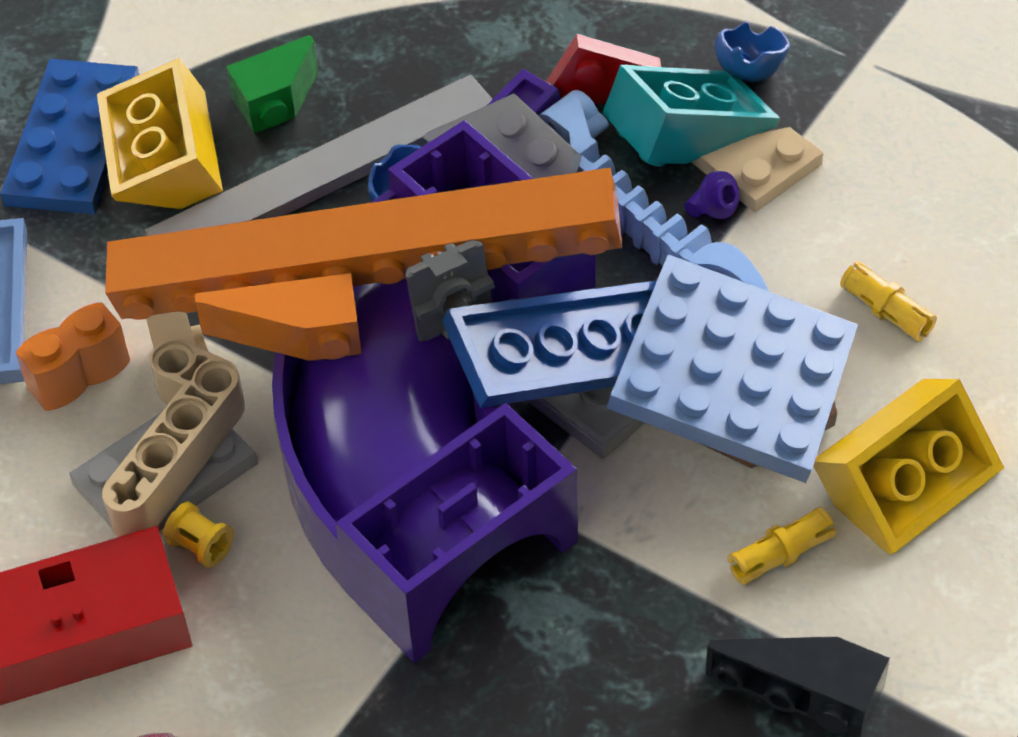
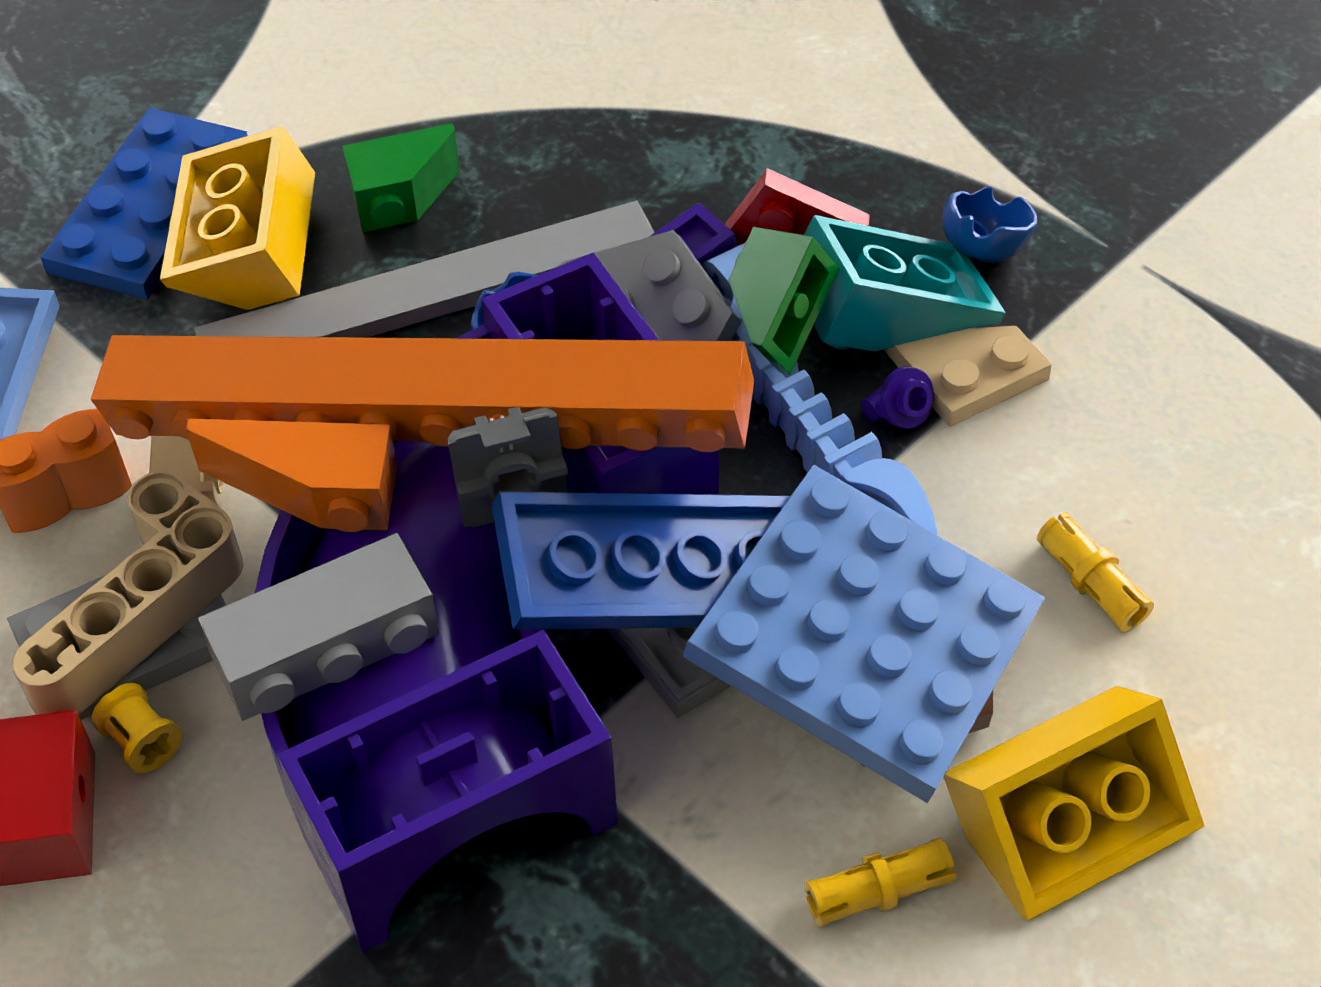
camera: 10 degrees right, 0 degrees up
none -> light grey brick [198,533,440,721]
none -> green slope [728,227,840,375]

